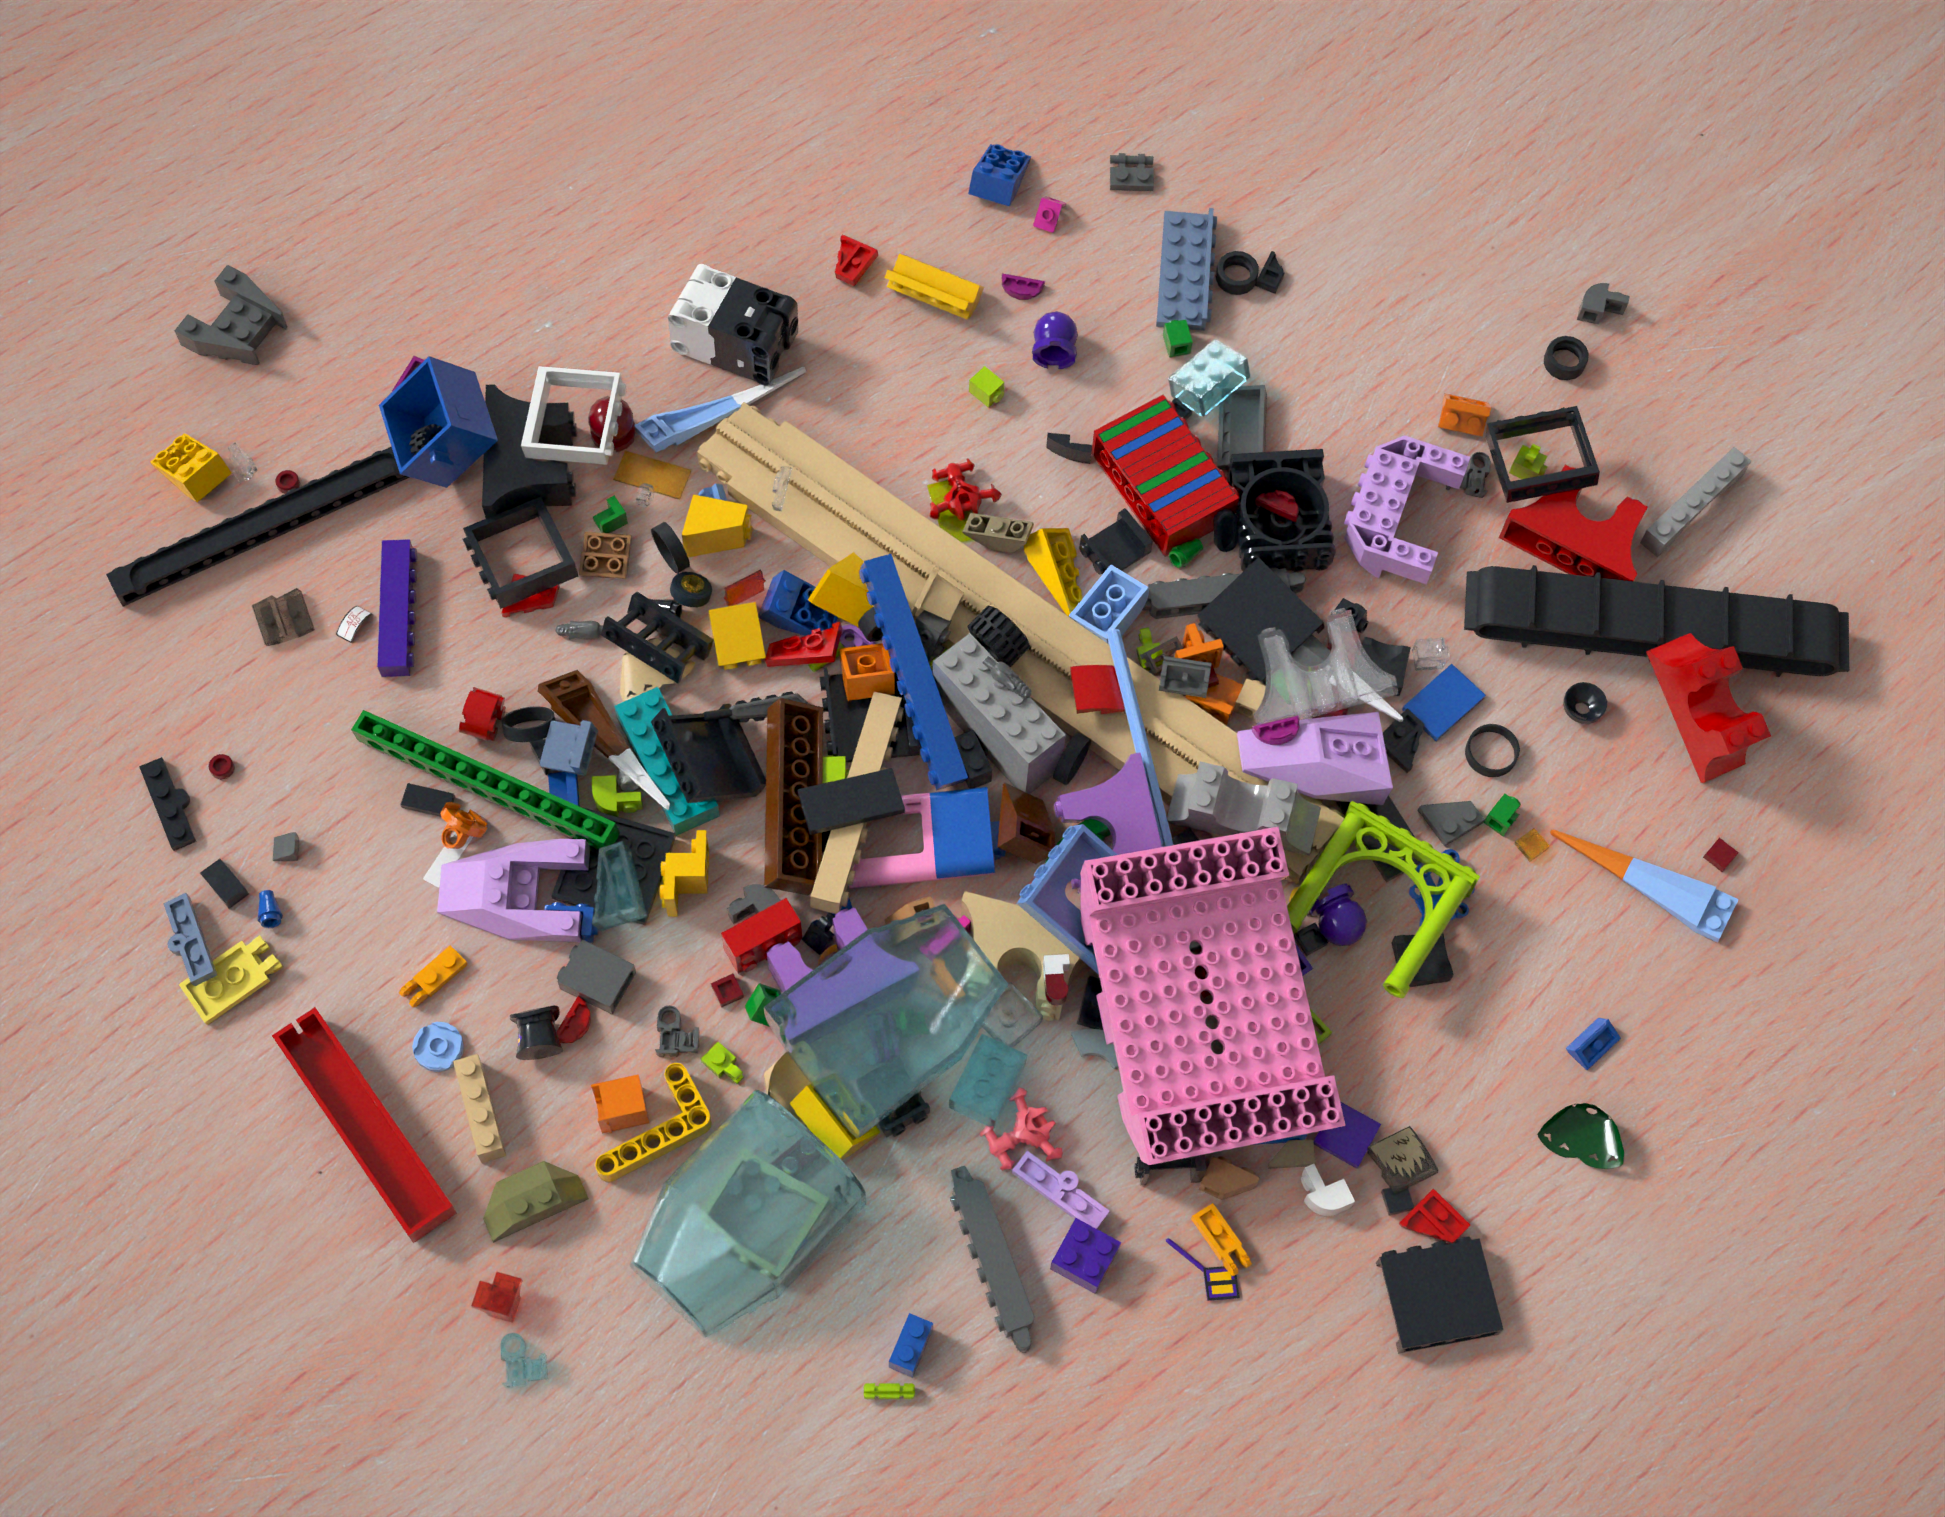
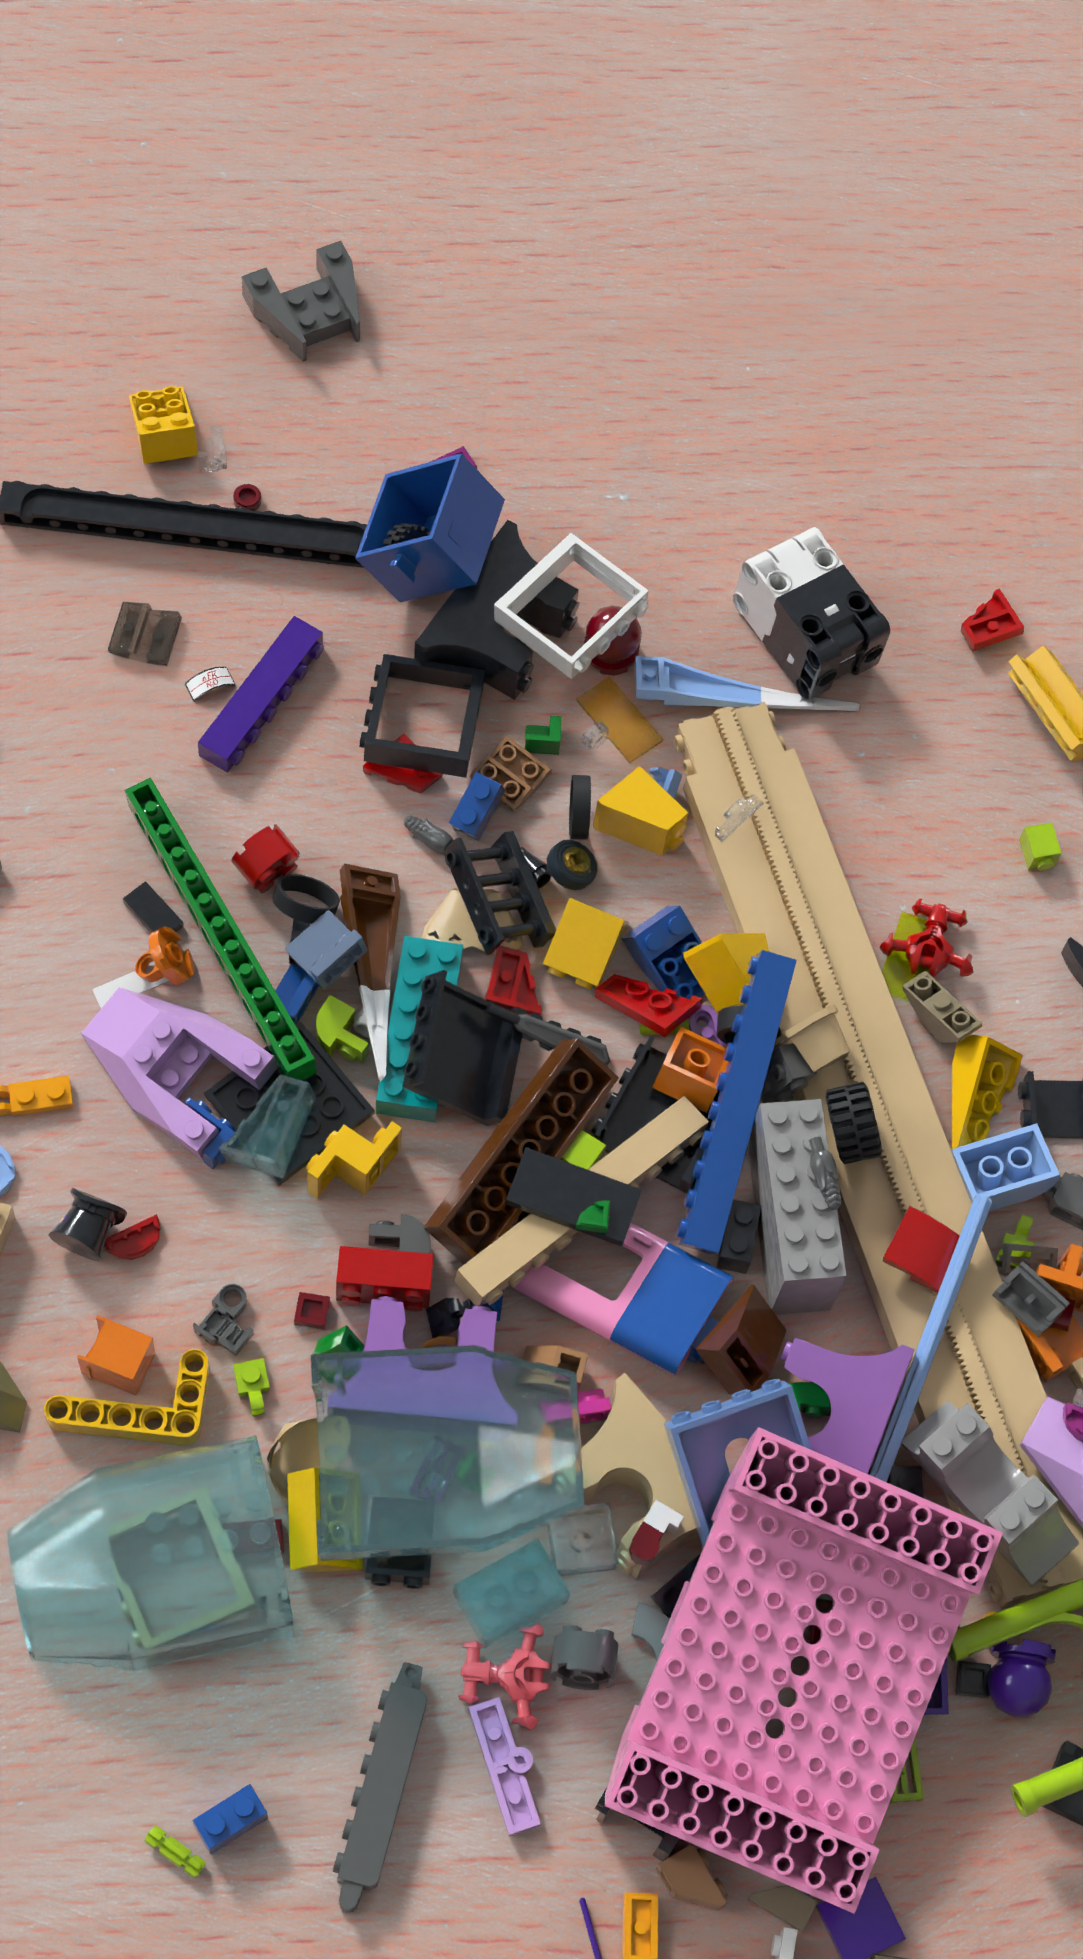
camera: 30 degrees right, 0 degrees up
dark grey brick [557,939,636,1014] -> none
clear red piece [723,569,766,607] -> none
dark purple brick [1050,1218,1121,1294] -> none
black tyre [1053,732,1091,785] -> none
none -> blue brick [449,772,506,841]
none -> red wing [485,945,542,1015]
none -> dark grey brick [550,1625,619,1690]
none -> green tile [575,1200,610,1233]

